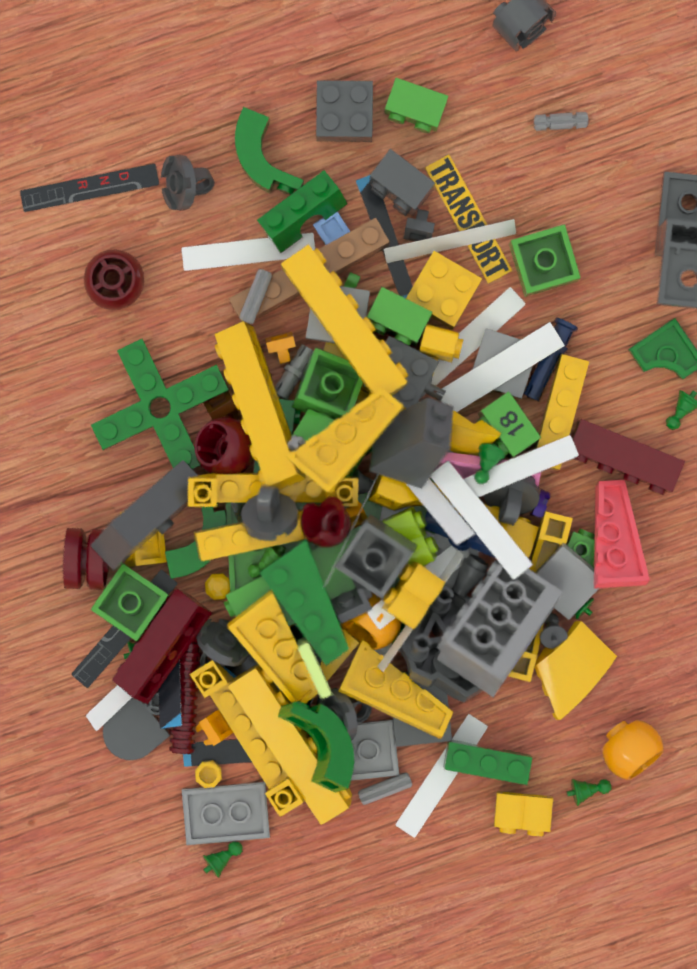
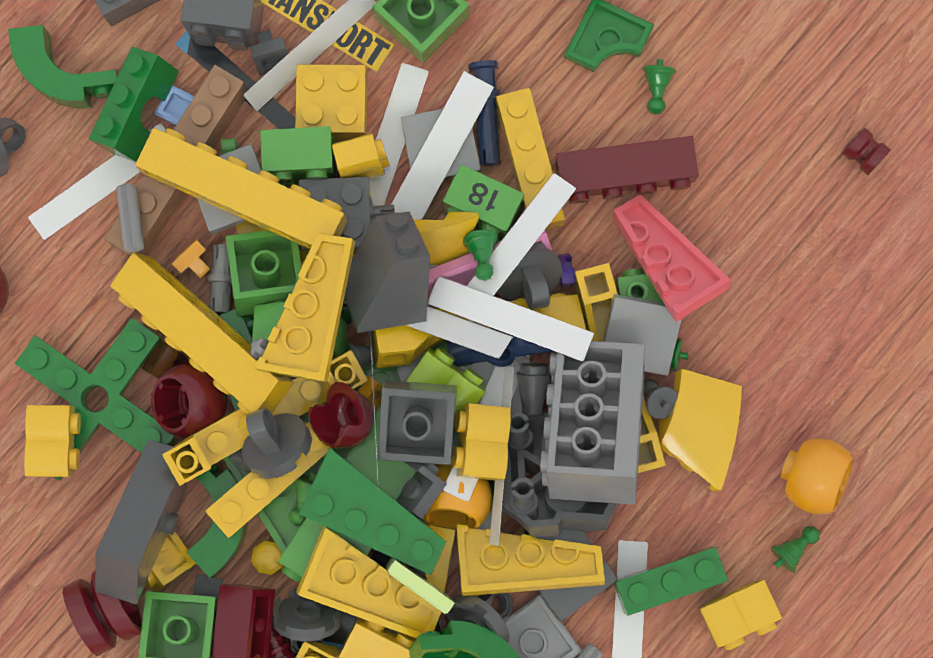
camera: 25 degrees left, 5 degrees down
none -> yellow brick [24,405,81,477]

